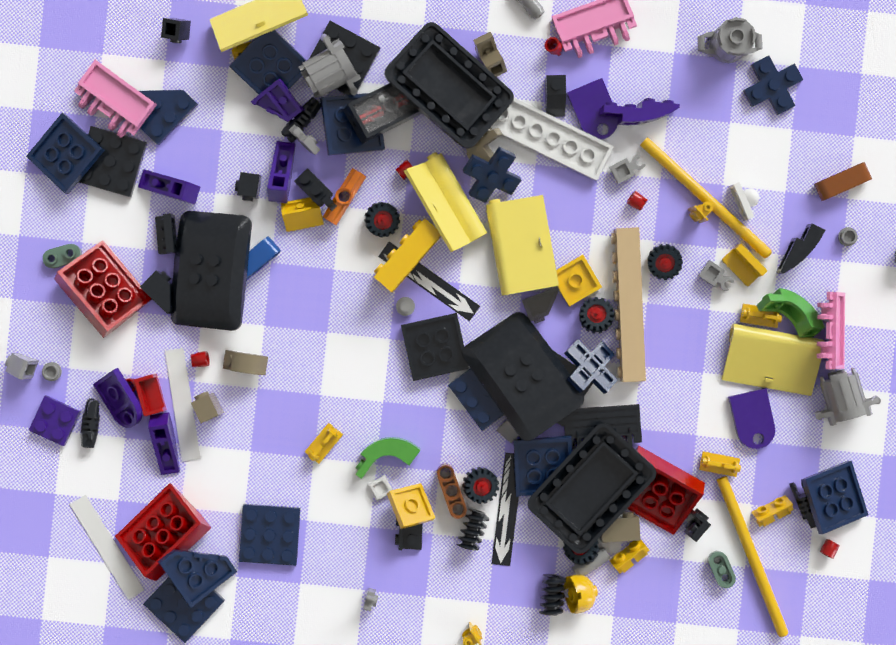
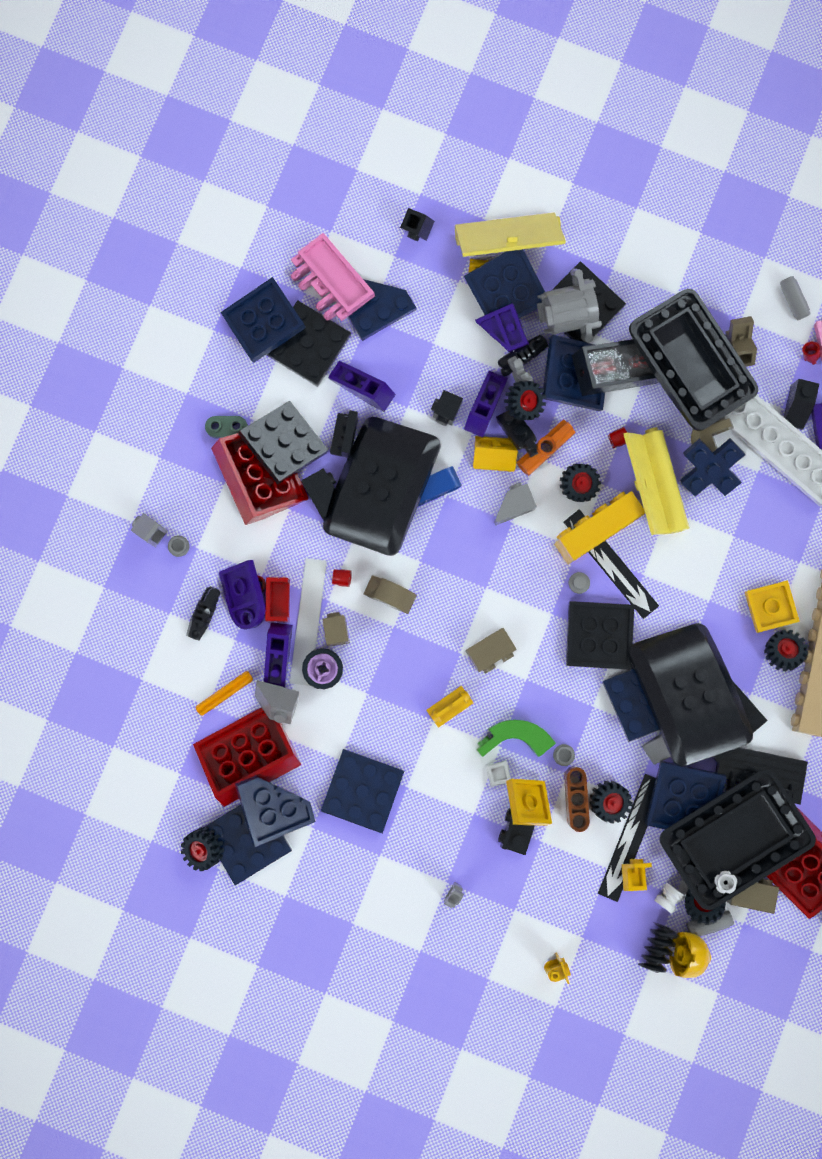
camera: 10 degrees right, 5 degrees down
dark purple plate [29,395,81,446] -> none
white sticker [70,494,144,600] -> none
black piece [456,507,489,551] -> none
light yellow door [486,195,559,296] -> none
clear smoke slope [521,287,559,324] -> none
plate [564,339,618,394] -> none
yellow hinge [609,540,650,574] -> none
none -> black wheel [181,827,224,871]
none -> light orange axle [195,671,253,716]
none -> plate [238,401,328,485]
none -> light grey slope [255,680,299,725]
none -> wheel [302,648,343,690]
none -> dark tan brick [465,627,517,674]
none -> light grey slope [494,482,537,526]
none -> black wheel [504,381,546,420]
none -> light grey plate [553,744,575,766]
none -> yellow bracket [621,859,652,891]
none -> white wheel [654,882,685,914]
none -> white plate [714,871,737,894]

